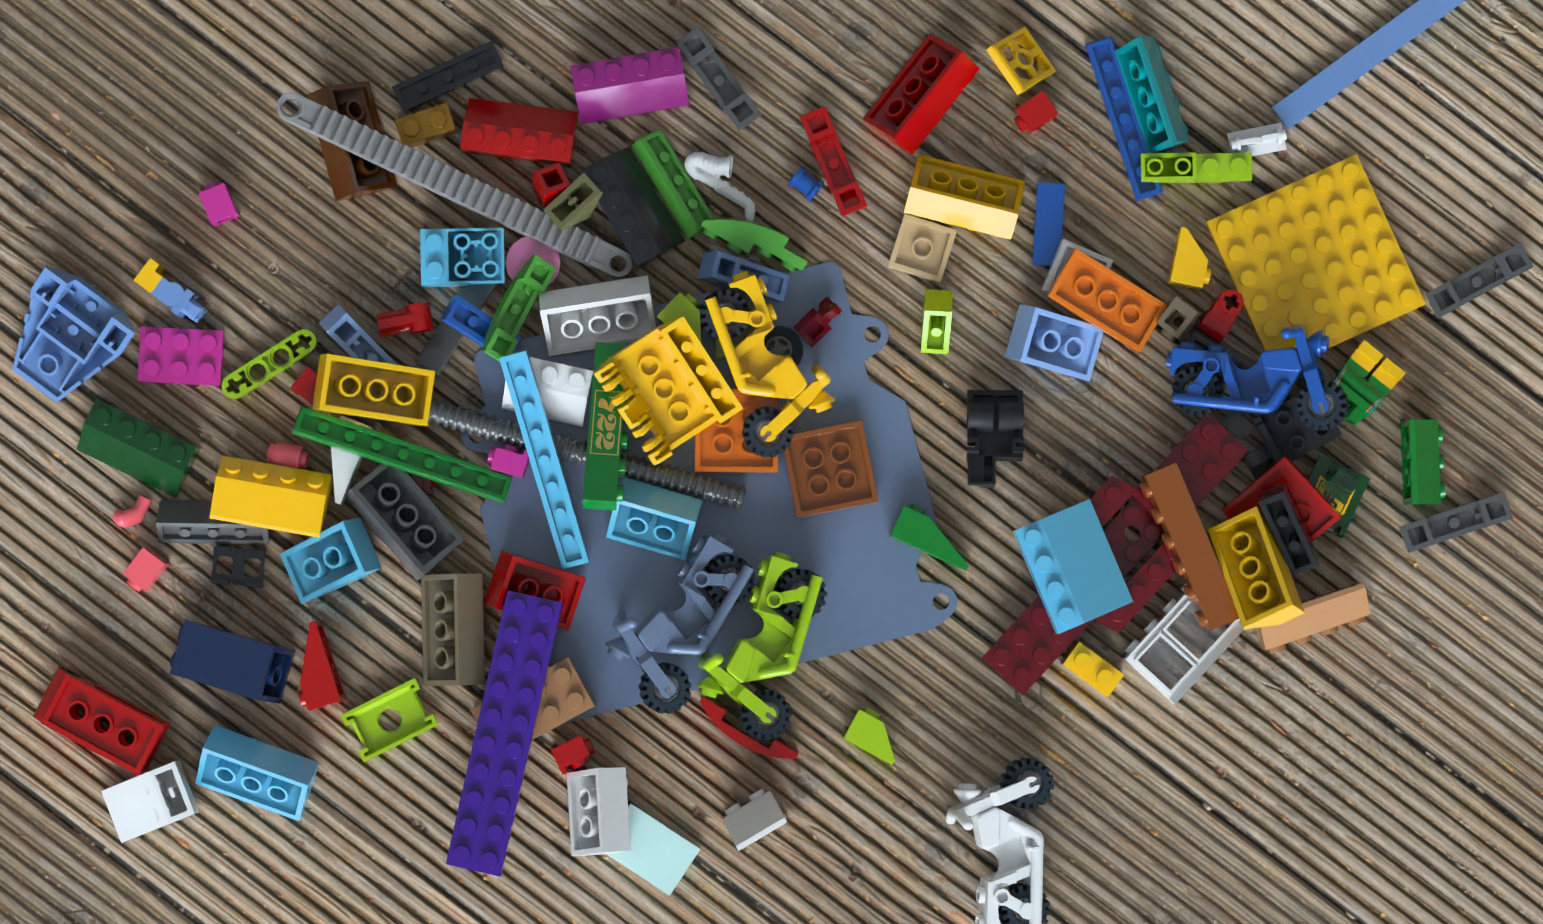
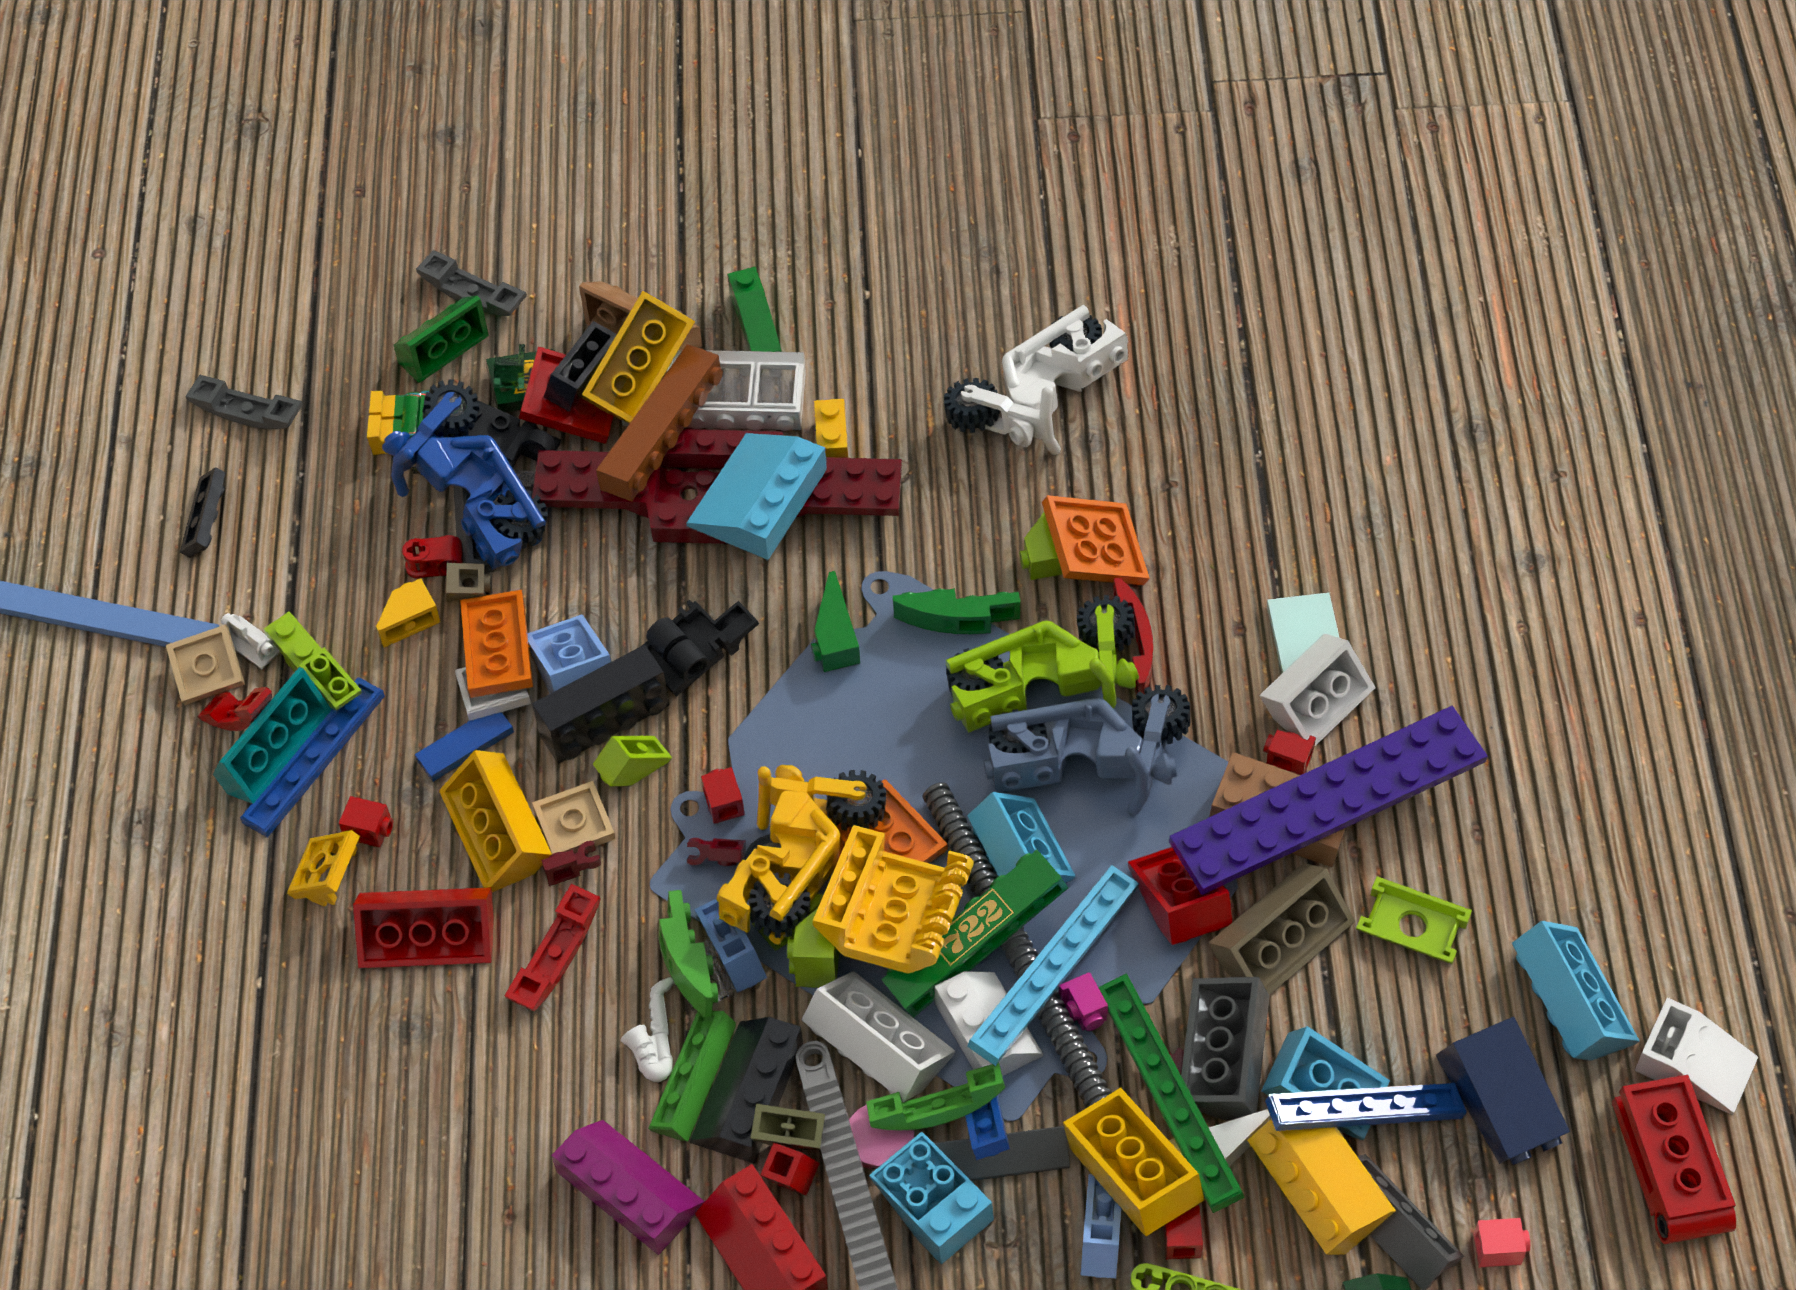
camera: 125 degrees left, 30 degrees down
black piece [211,545,267,588] -> none
coral brick [266,441,309,469] -> none
red slope [298,621,346,711] -> none
red piece [376,302,434,338] -> none
dark grey slope [676,27,762,131] -> none
white slope [722,788,787,851] -> none
dark orange plate [784,420,879,518] -> none
blue bush [788,166,825,202] -> none
yellow plate [1205,154,1426,351] -> none
none -> tan plate [166,625,245,705]
none -> black plate [180,467,226,558]
none -> red slope [197,687,272,731]
none -> black brick [532,645,669,764]
none -> dark red plate [541,841,601,887]
none -> red brick [701,767,745,824]
none -> green slope [727,267,782,352]
none -> green slope [892,588,1020,634]
none -> orange plate [1042,495,1150,585]
none -> tile [1265,1083,1467,1131]

